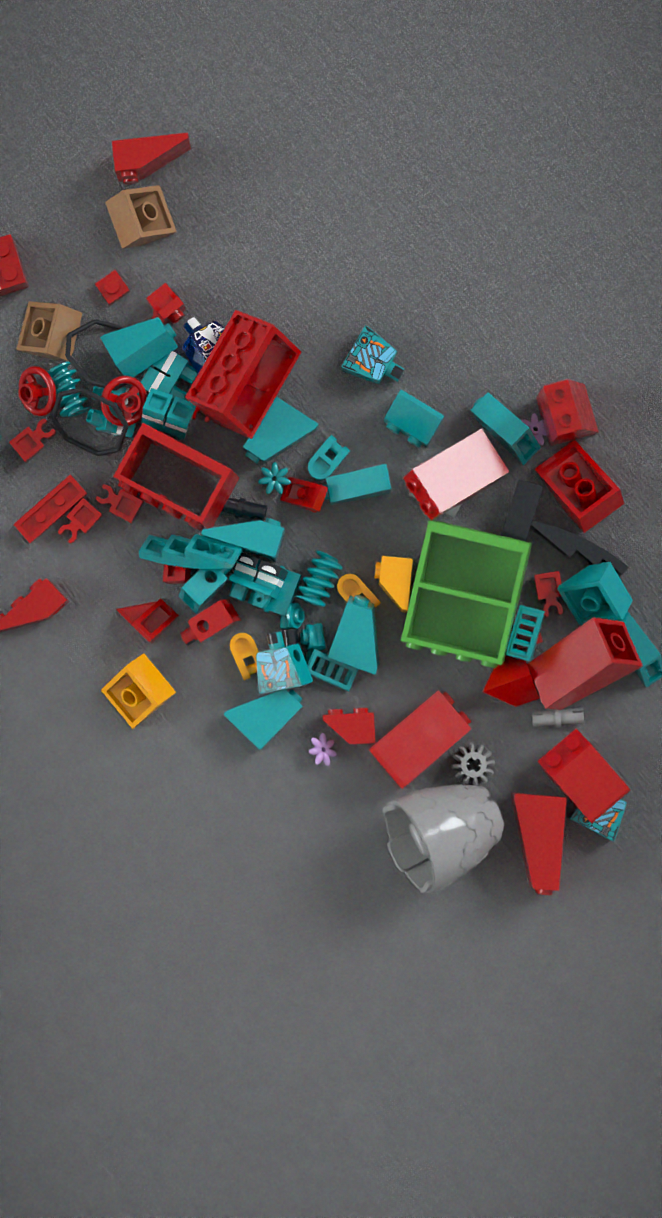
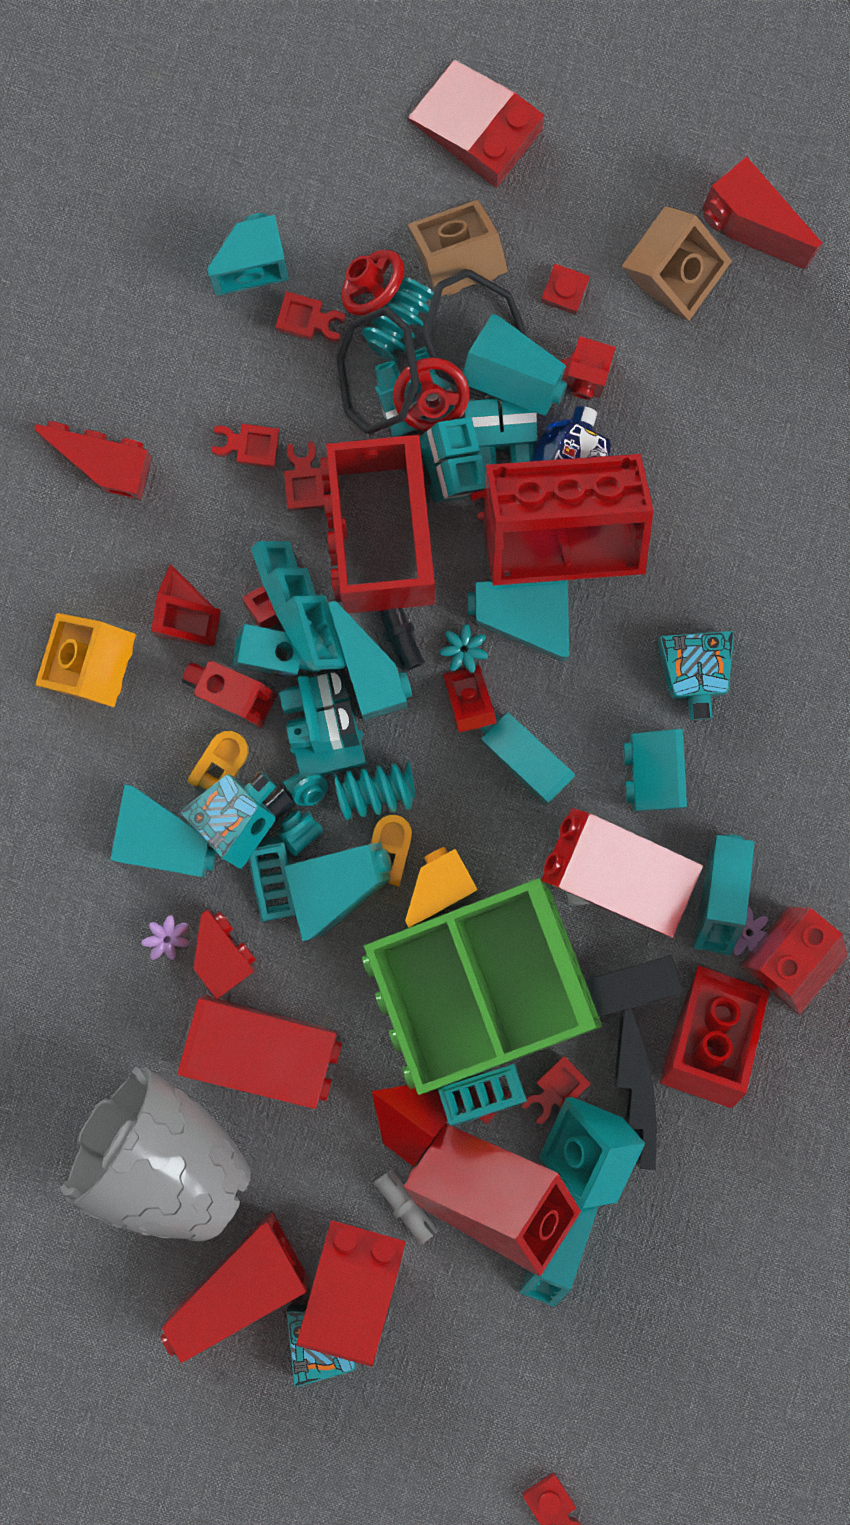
camera: 55 degrees right, 0 degrees up
red plate [13,474,88,544] -> none
teal plate [308,435,351,481] -> none
light grey gear [451,743,495,785] -> none

